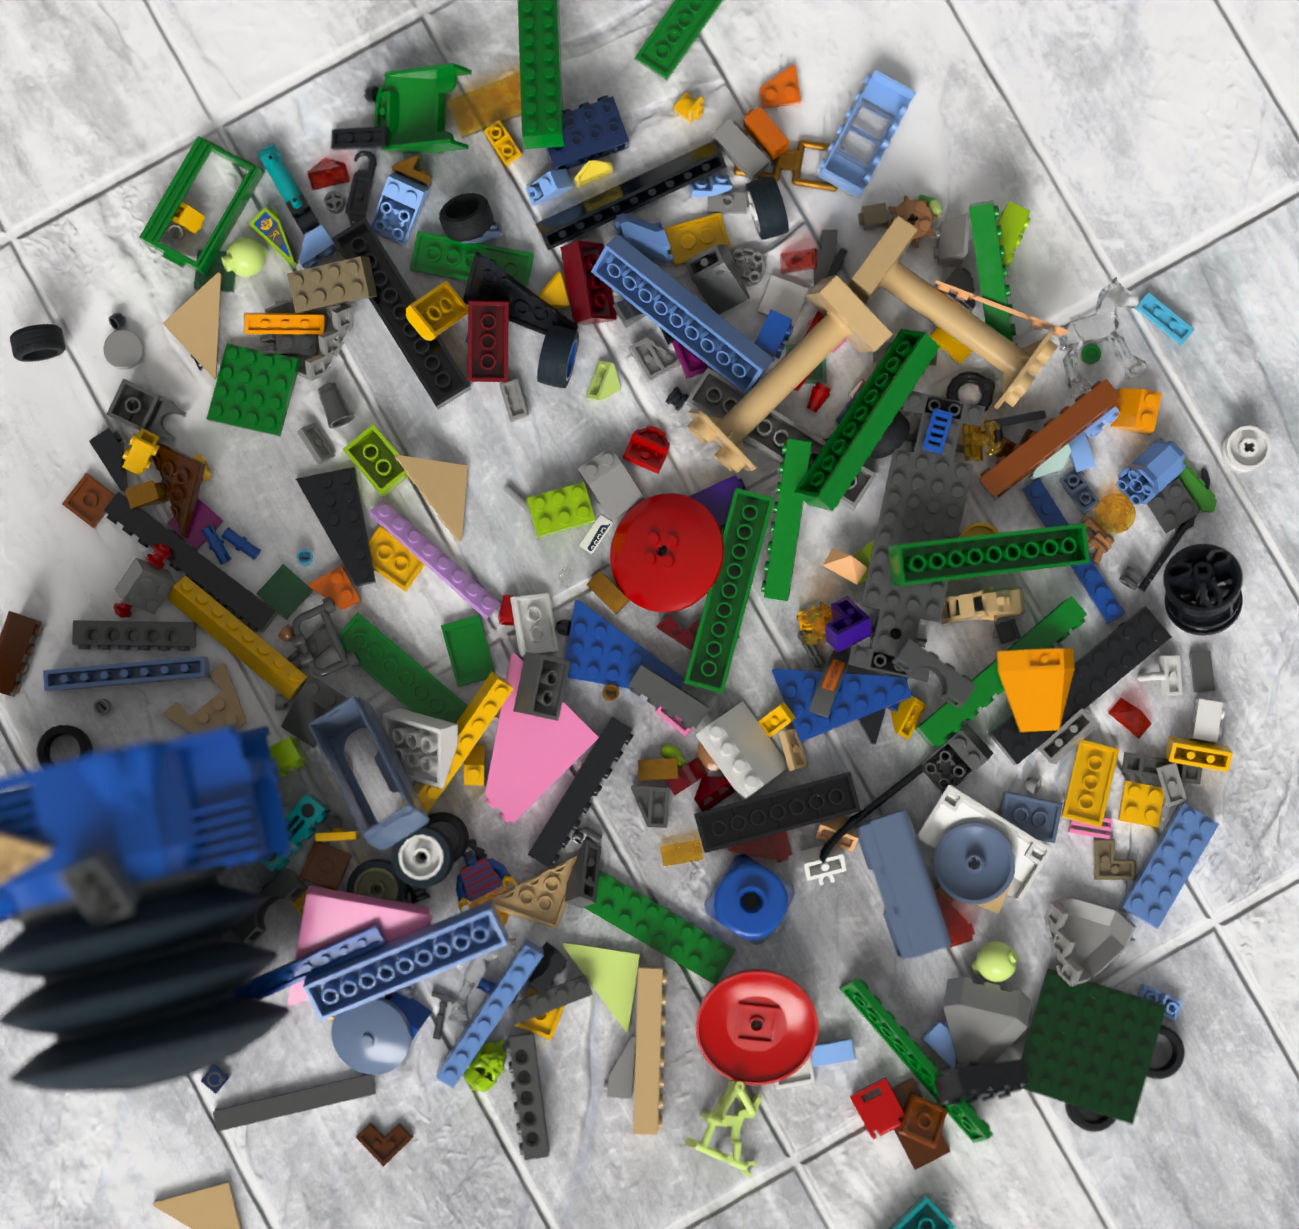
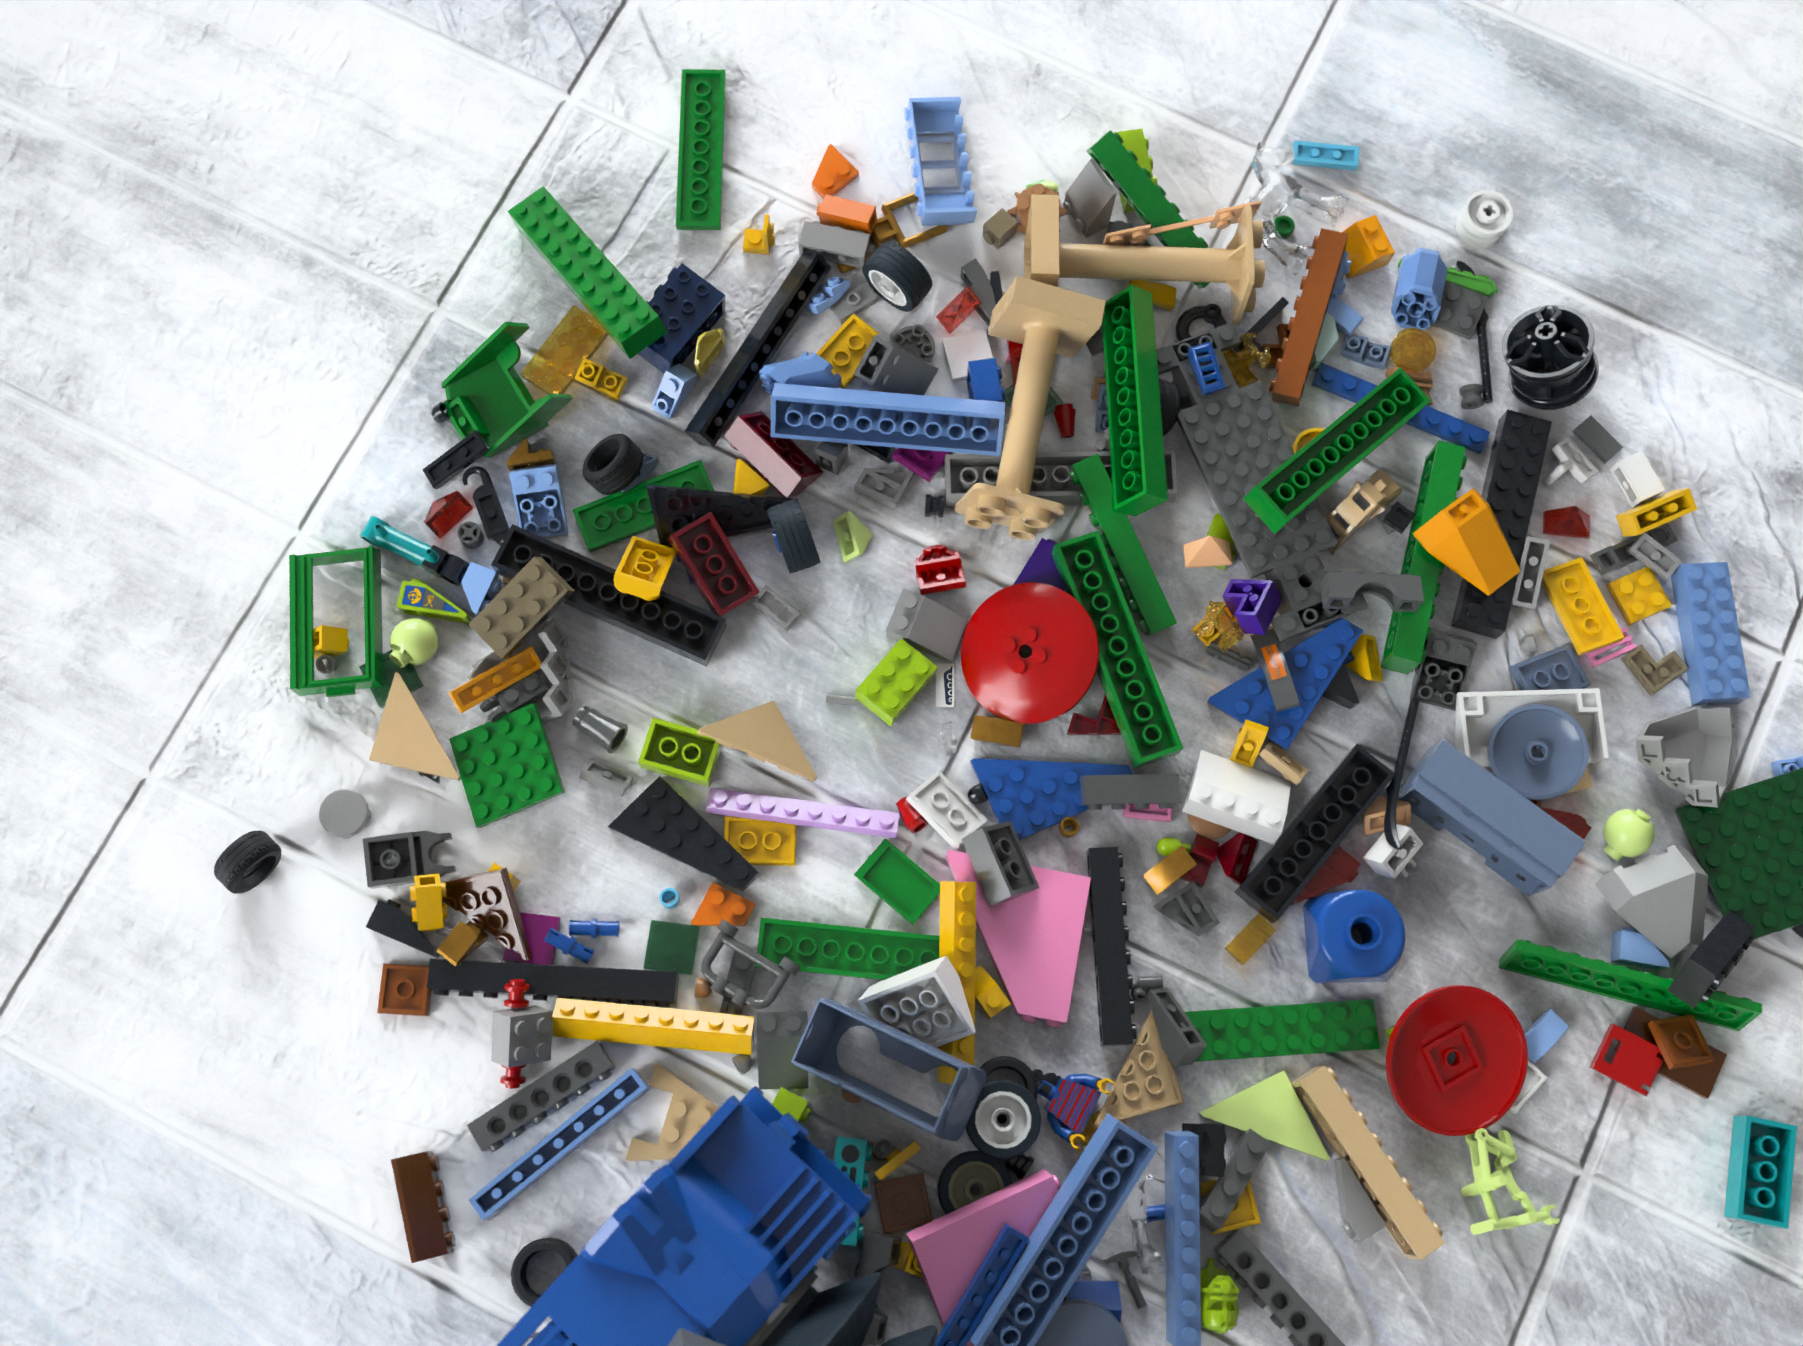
camera: 40 degrees left, 10 degrees down
light grey hinge [93,699,111,715] -> none
black hinge [108,313,126,330] -> none

